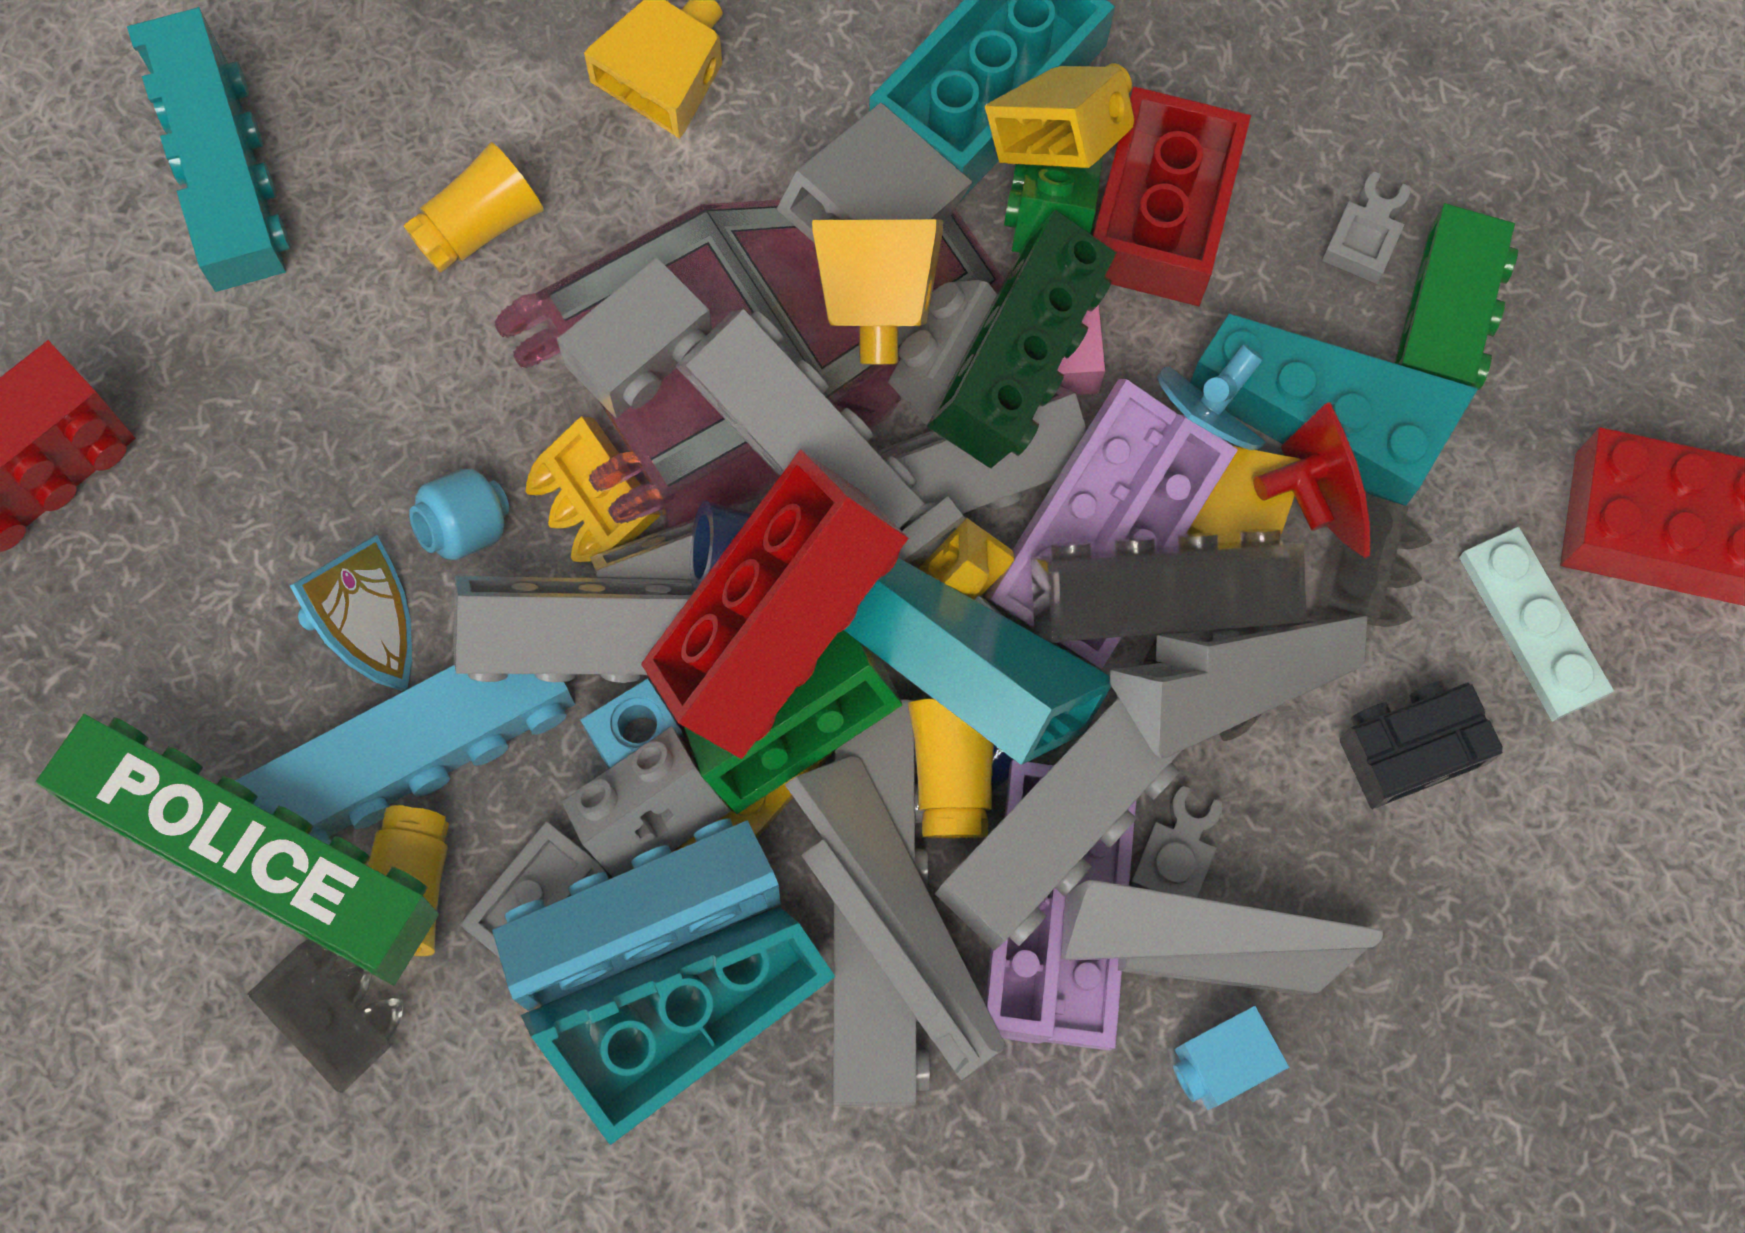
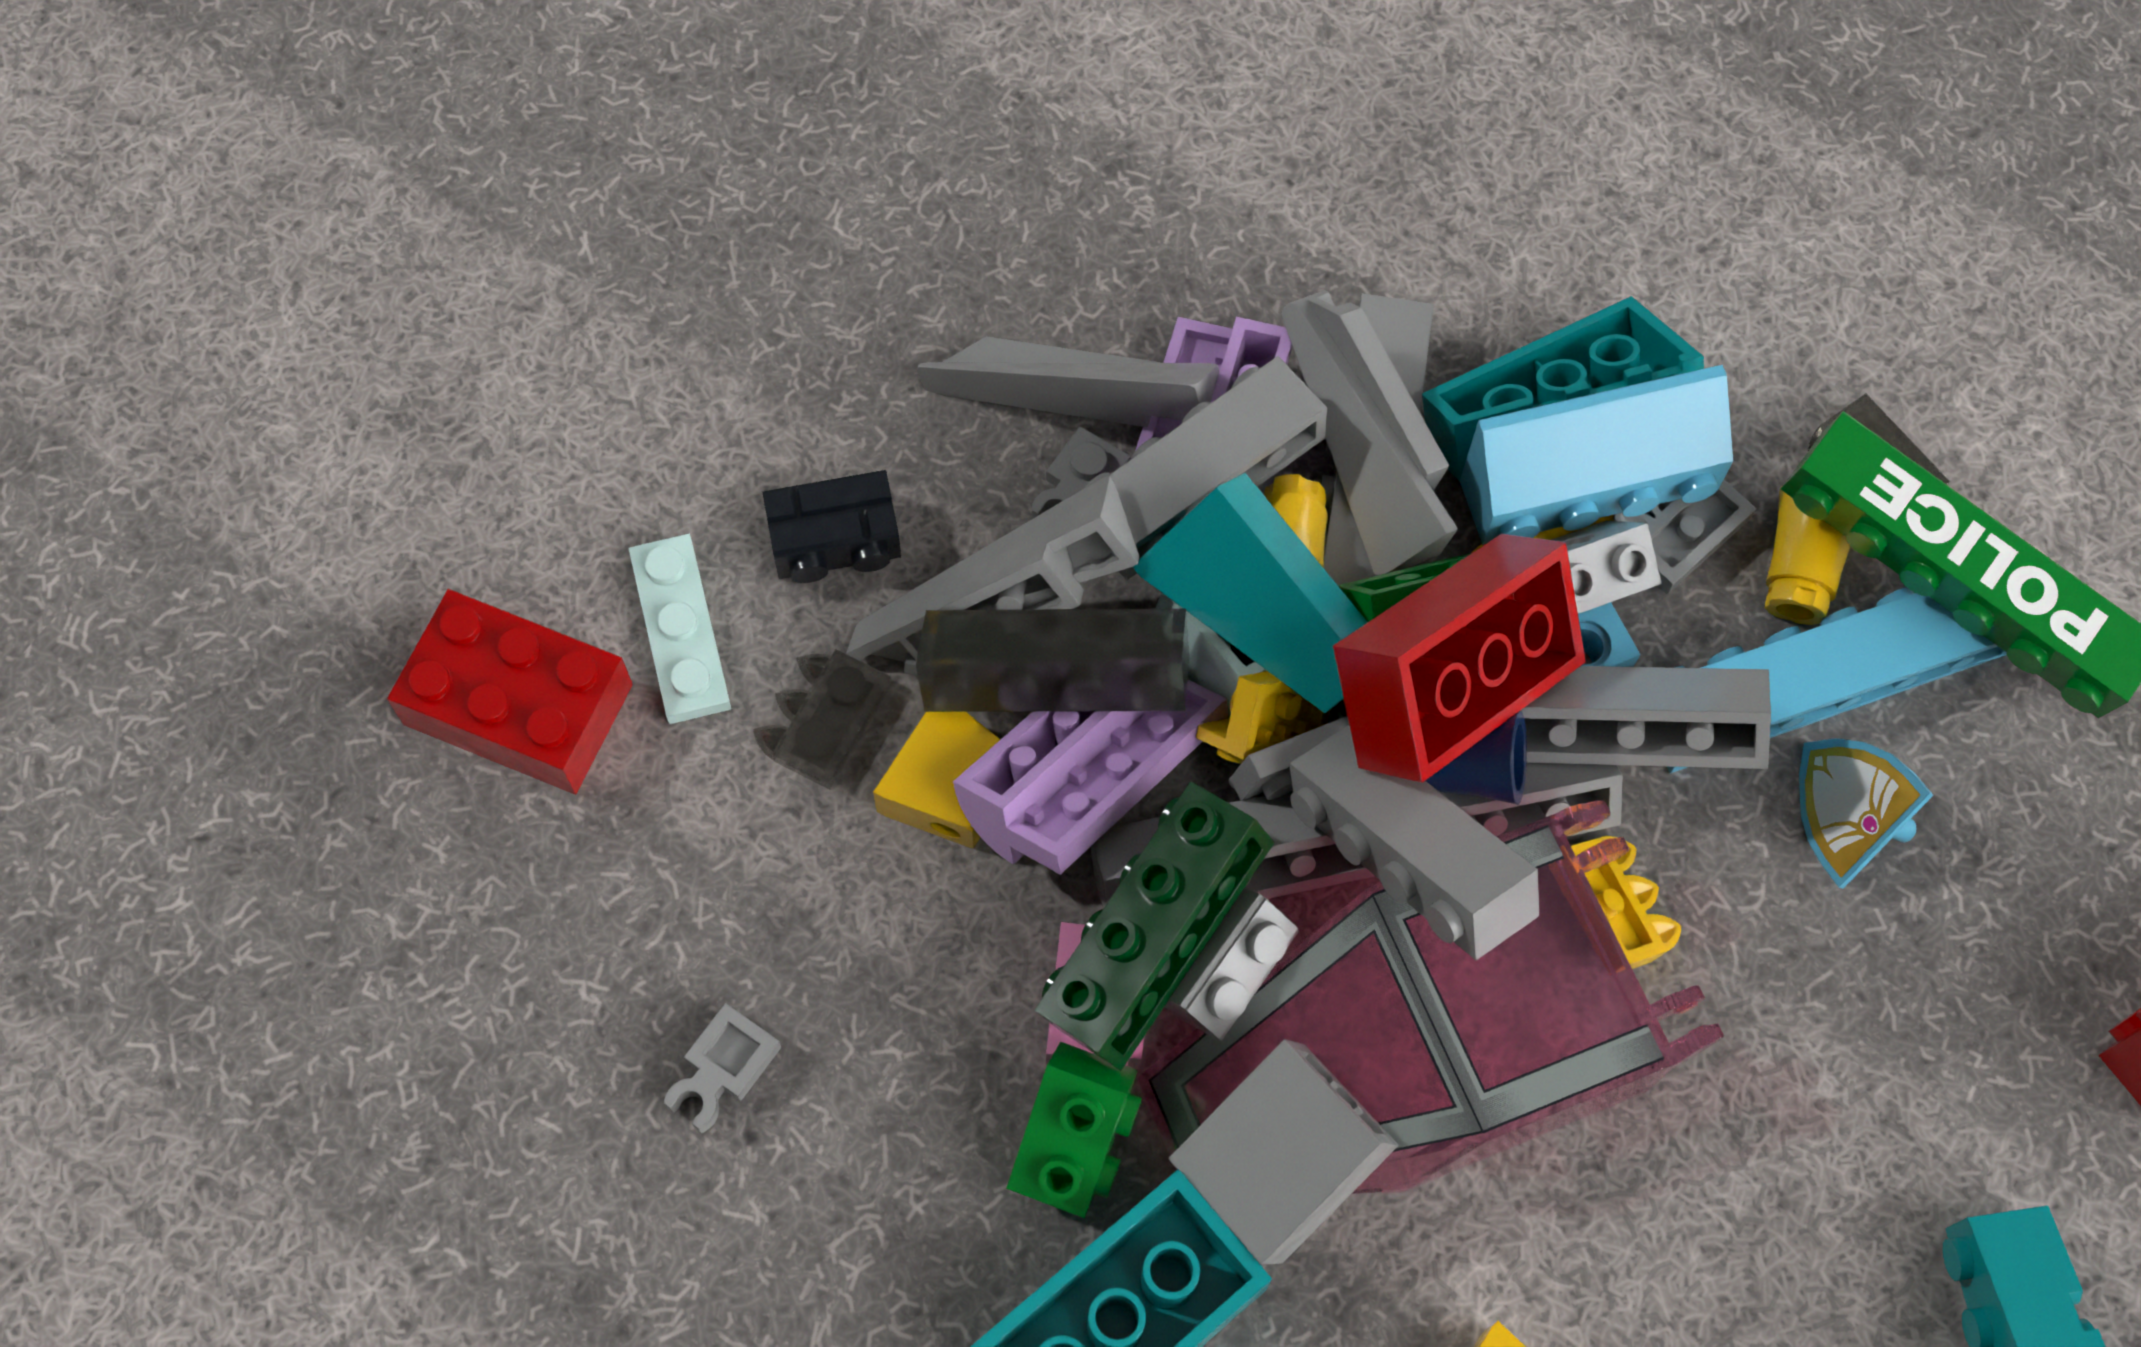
camera: 170 degrees left, 5 degrees down
yellow plant [403,142,544,273] -> none
medium azure head [409,469,509,560] -> none
light grey brick [557,257,712,419] -> none
yellow torso [812,219,943,364] -> none
yellow torso [985,63,1134,168] -> none
red brick [1093,86,1251,307] -> none
medium azure shield [1157,344,1266,450] -> none
medium azure brick [1173,1006,1290,1110] -> none
teal wedge [1190,314,1478,512] -> none
red shield [1254,402,1370,558] -> none
green brick [1394,203,1518,390] -> none

